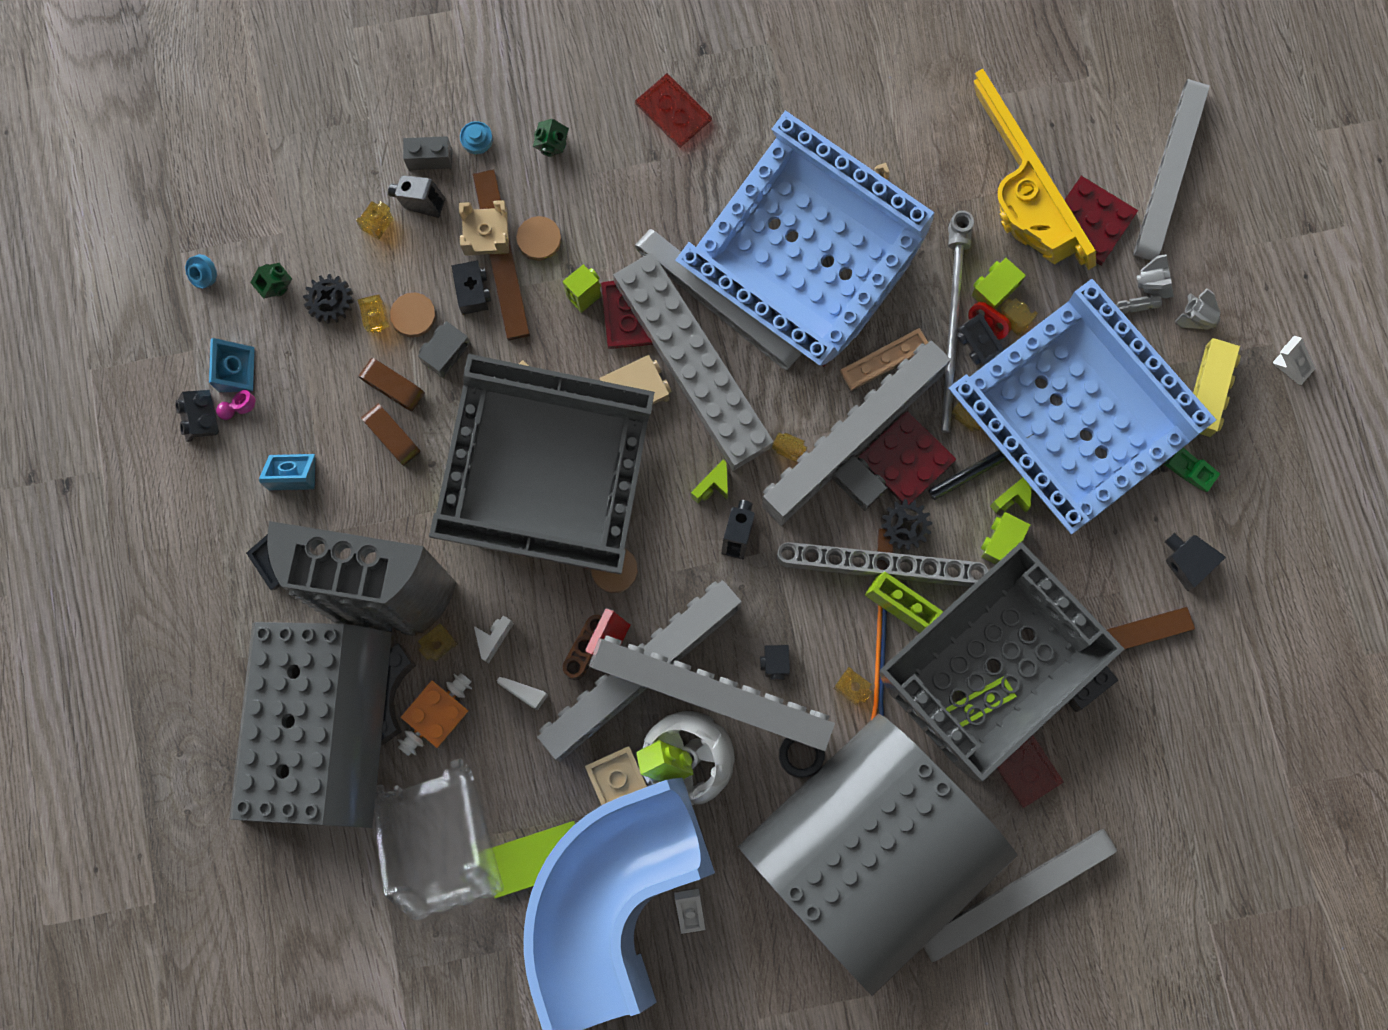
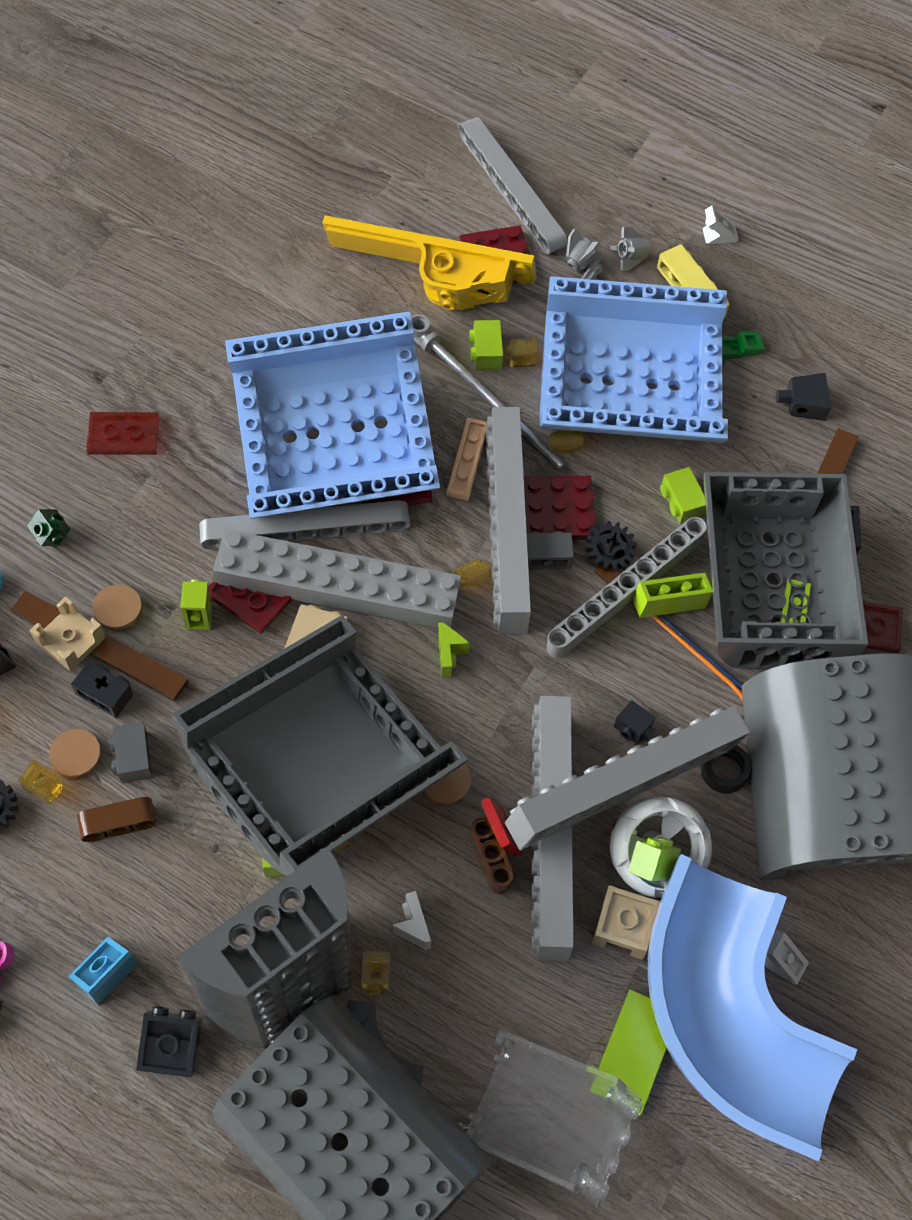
camera: 55 degrees left, 15 degrees down
reddish brown beam [361,403,421,466] -> none
orange plate [398,673,472,756] -> none
white slope [497,677,548,710] -> none
black torso [721,500,755,560] -> none
clear yellow brick [833,667,872,705] -> none
black axle [929,434,1034,500] -> none
black bracket [957,313,1004,367] -> none
red plate [968,302,1011,340] -> none
lime slope [990,478,1032,513] -> none

